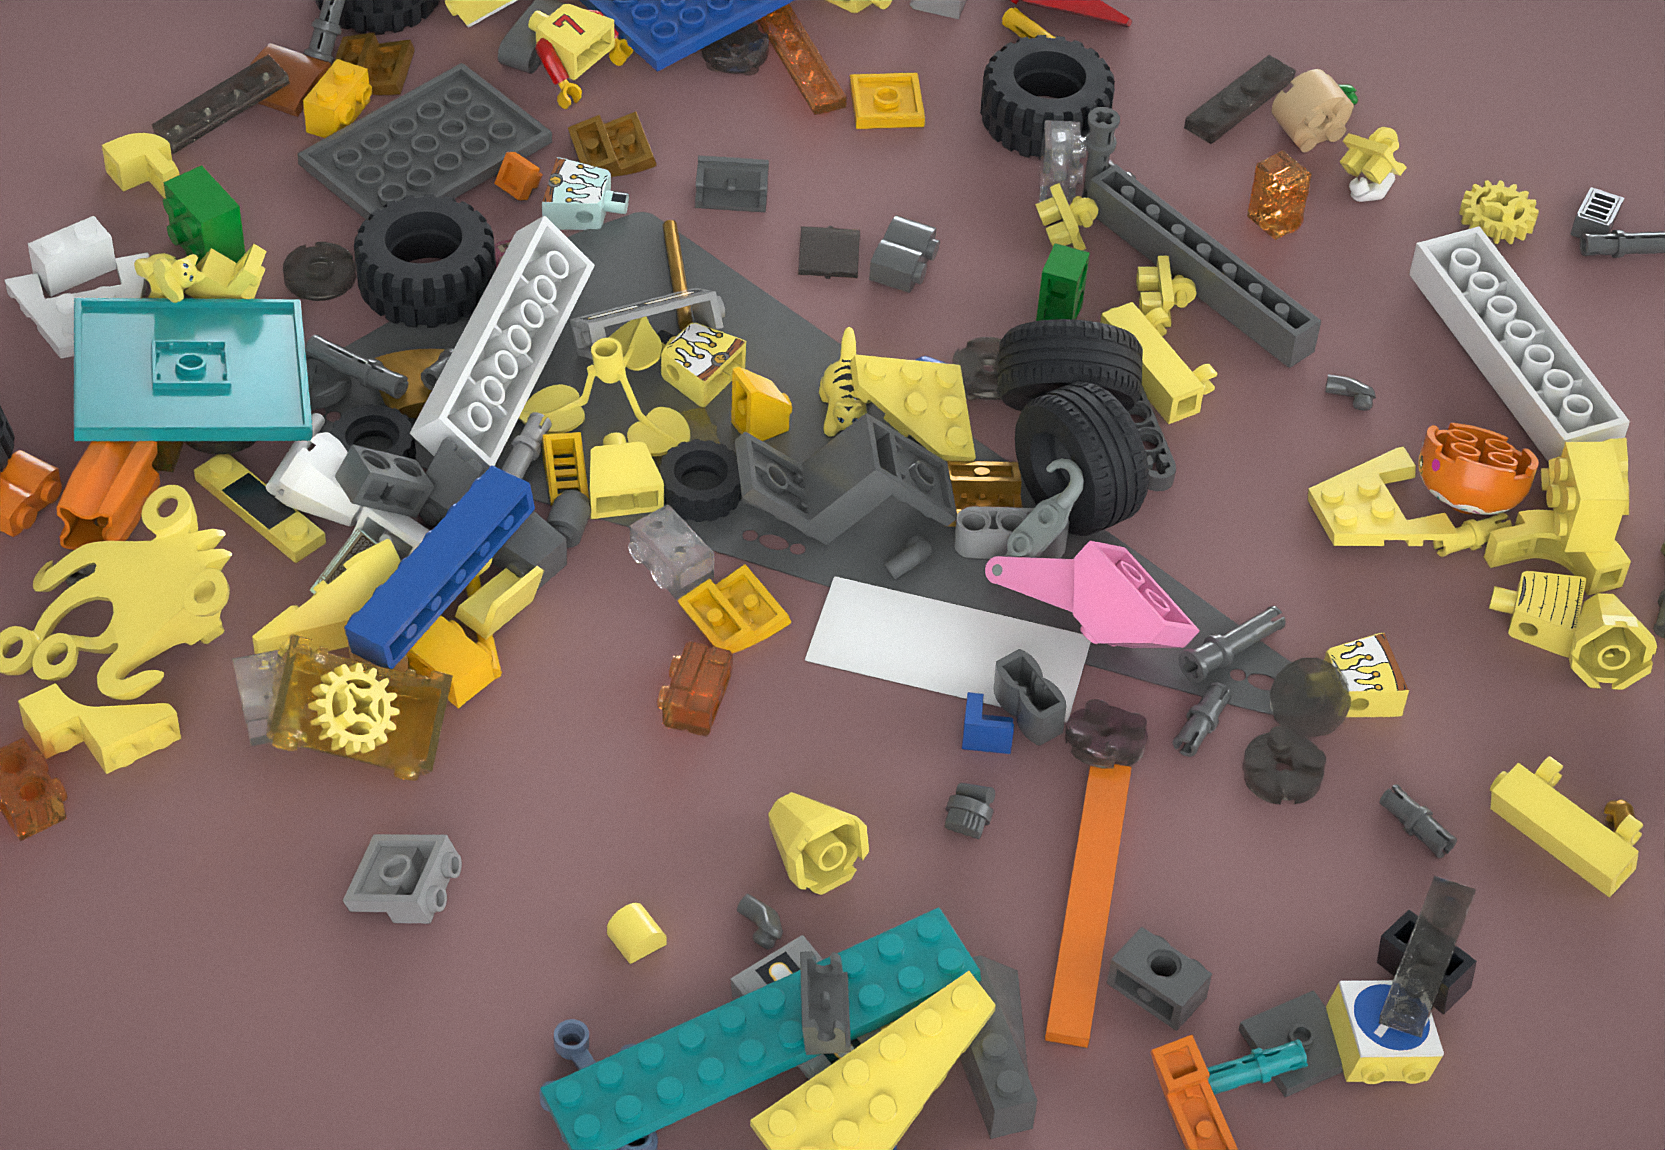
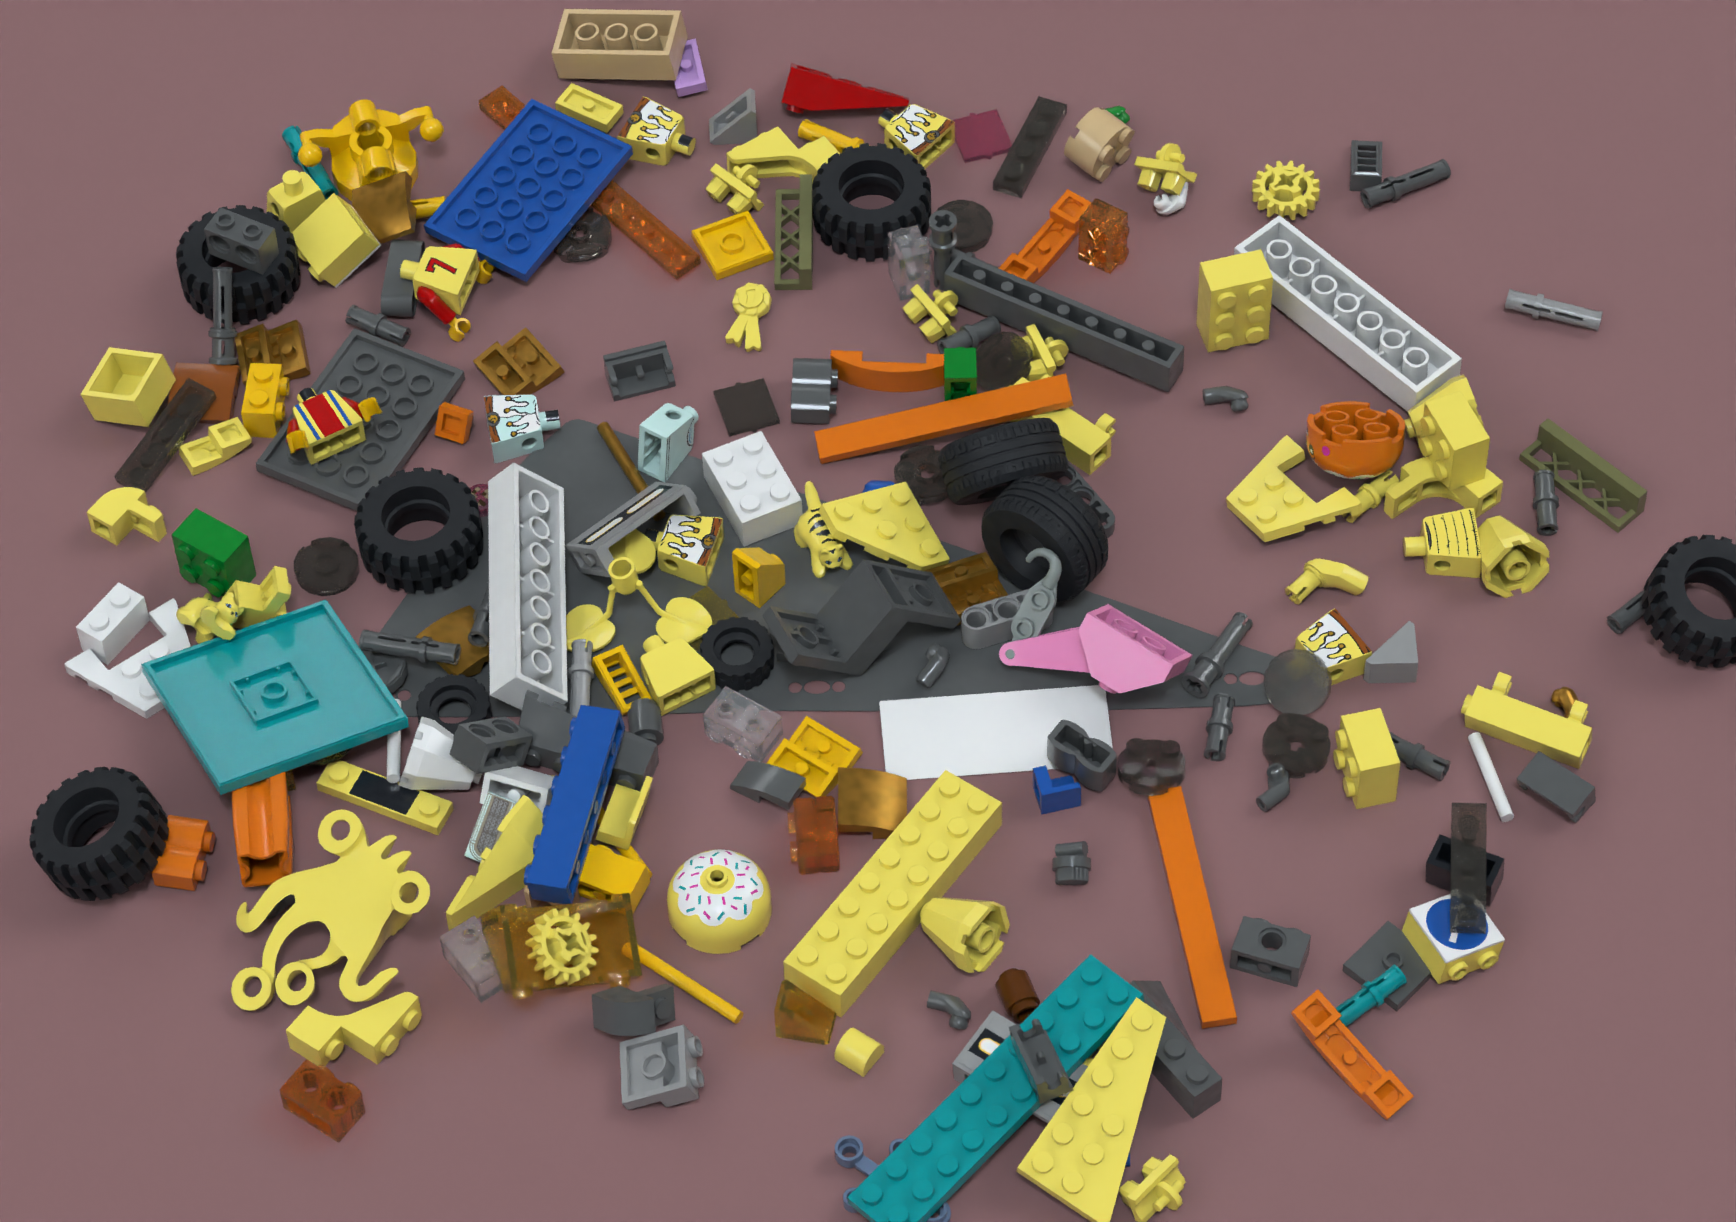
camera: 15 degrees left, 5 degrees up
none -> light yellow piece [80,347,176,427]
none -> light yellow slope [179,417,252,476]
none -> torso [286,388,382,465]
none -> dark grey pin [345,305,411,347]
none -> dark grey brick [592,984,675,1036]
none -> yellow bar [625,941,743,1024]
none -> light aqua torso [638,403,699,483]
none -> cylinder [667,849,772,954]
none -> white brick [702,431,803,547]
none -> light yellow hips [705,163,764,215]
none -> light yellow piece [725,283,772,352]
none -> light yellow arch [726,126,840,182]
none -> dark grey slope [730,761,806,810]
none -> olive fence [774,174,813,290]
none -> clear yellow slope [774,979,837,1045]
none -> light yellow brick [783,770,1002,1018]
none -> orange tile [814,373,1074,464]
none -> orange slope [830,350,944,392]
none -> pearl gold slope [838,767,907,839]
none -> torso [878,104,955,169]
none -> clear smoke tile [931,200,993,253]
none -> dark grey pin [937,315,1001,354]
none -> clear pink piece [952,109,1013,163]
none -> clear smoke tile [976,331,1033,391]
none -> reddish brown brick [995,968,1040,1023]
none -> orange slope [998,189,1093,283]
none -> light yellow brick [1196,249,1273,352]
none -> dark grey arm [1256,763,1290,812]
none -> light yellow arm [1285,558,1369,605]
none -> light yellow piece [1333,708,1400,809]
none -> light grey slope [1363,621,1418,683]
none -> white bar [1468,732,1514,822]
none -> dark grey hinge [1517,751,1596,823]

